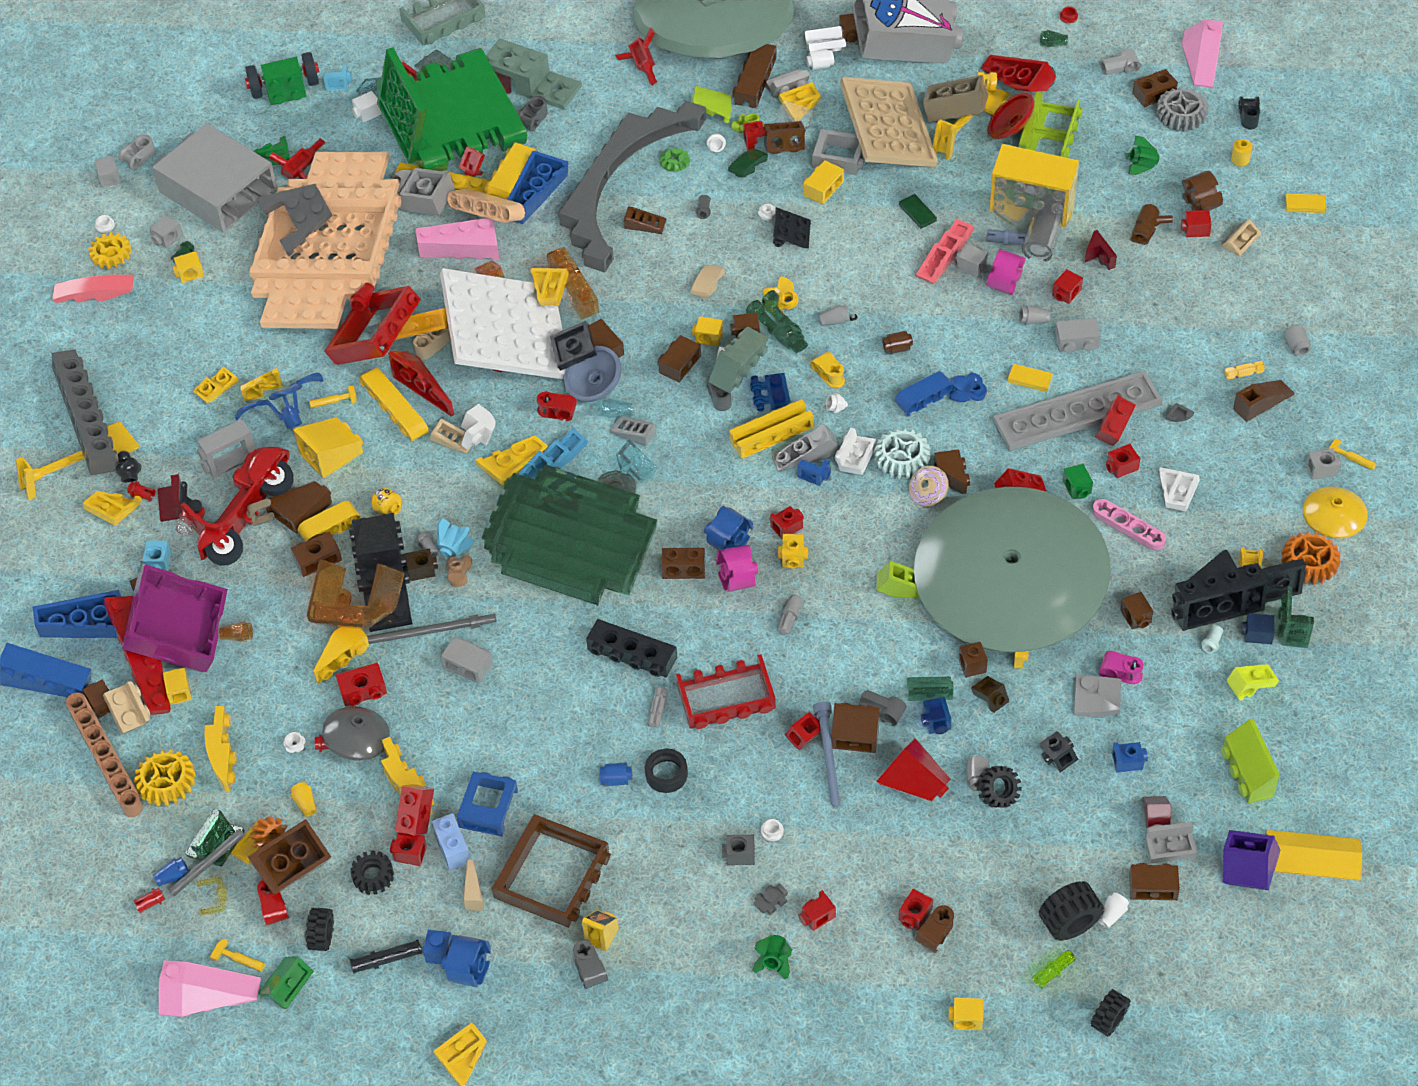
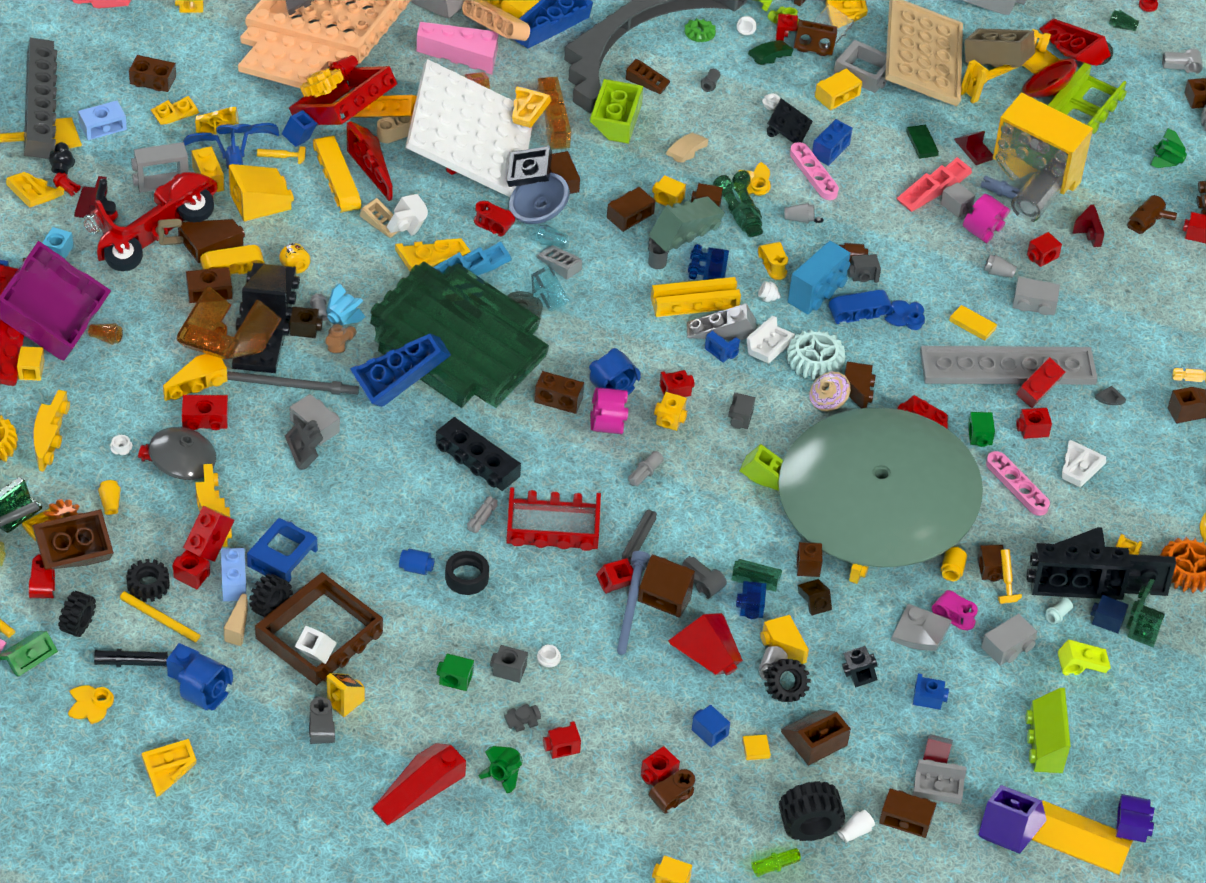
camera: 10 degrees right, 5 degrees down
none -> yellow plate [68,685,114,724]
none -> light blue brick [78,101,127,140]
none -> yellow bar [120,591,201,643]
none -> reddish brown brick [129,55,176,92]
none -> yellow brick [191,146,224,192]
none -> black tyre [249,574,293,618]
none -> blue brick [282,110,318,147]
none -> dark grey hinge [285,420,323,470]
none -> white brick [295,626,336,664]
none -> yellow gear [300,68,344,97]
none -> blue wedge [350,334,451,407]
none -> red wedge [372,743,466,826]
none -> green brick [436,653,474,691]
none -> lime slope [590,79,643,144]
none -> dark grey axle [621,509,657,564]
none -> blue brick [691,705,731,748]
none -> dark grey brick [728,392,756,429]
none -> yellow tile [742,735,771,760]
none -> yellow slope [760,615,809,664]
none -> reddish brown slope [781,709,851,766]
none -> dark azure brick [788,241,850,315]
none -> bright pink beam [790,142,839,200]
none -> blue brick [812,119,853,166]
none -> dark grey brick [847,254,881,283]
none -> yellow brick [941,547,967,581]
none -> dark red slope [954,131,993,165]
none -> light grey brick [981,613,1038,666]
none -> yellow piece [998,549,1022,604]
none -> dark purple brick [1116,794,1155,843]

